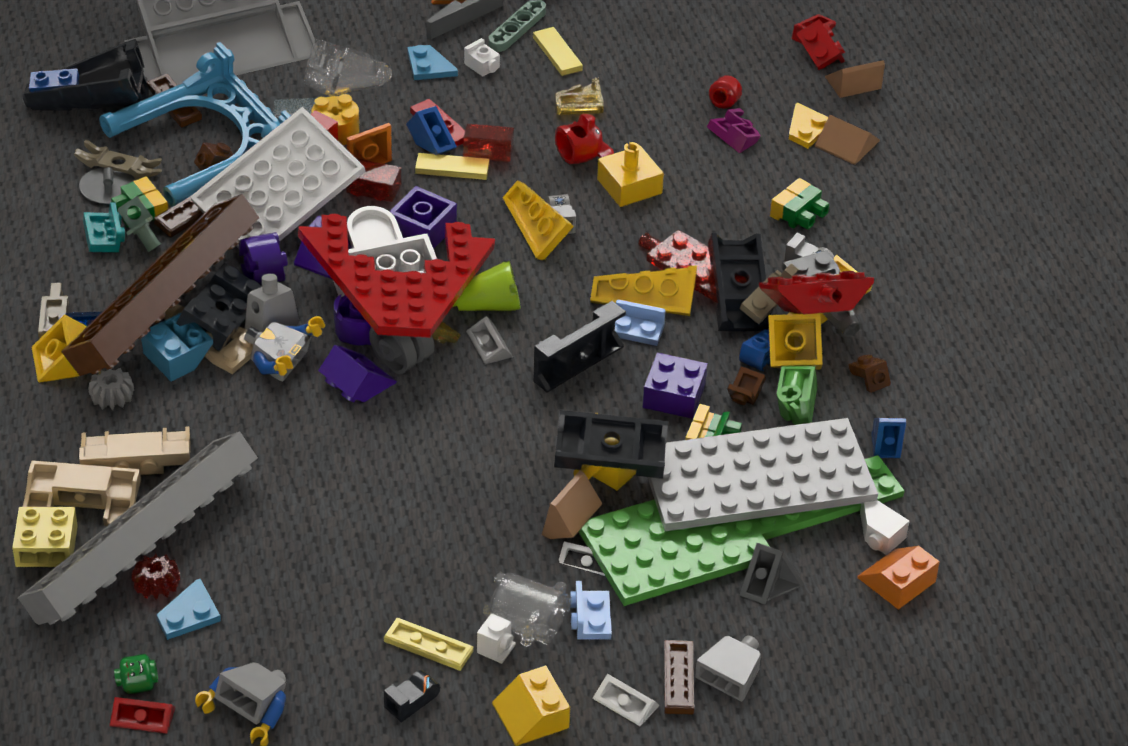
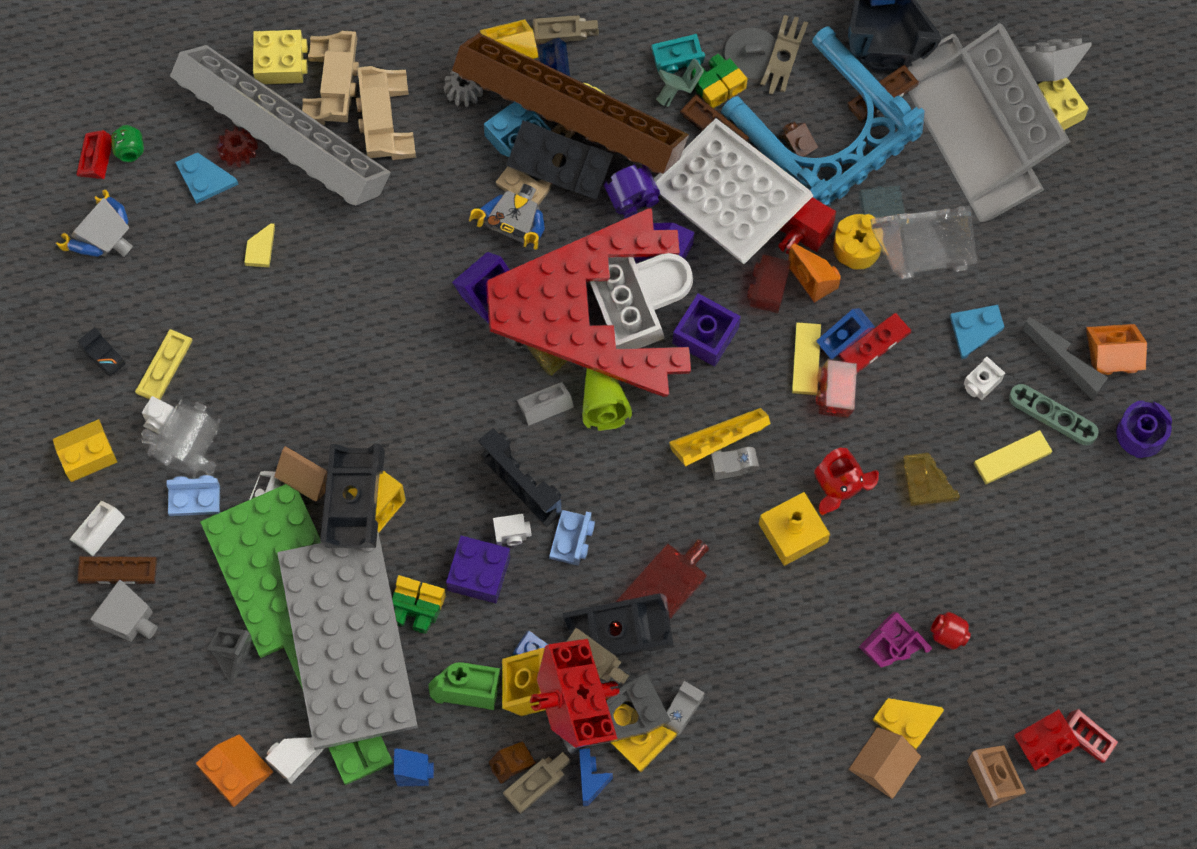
camera: 90 degrees right, 25 degrees up
light grey torso [245,274,299,332] -> none
yellow wing [590,266,697,316] -> none
reddish brown bracket [727,366,766,405] -> none
green hips [770,178,829,230] -> none
none -> light yellow tile [244,224,275,267]
none -> white brick [493,514,532,546]
none -> dark tan hinge [503,752,570,814]
none -> blue slope [579,748,613,806]

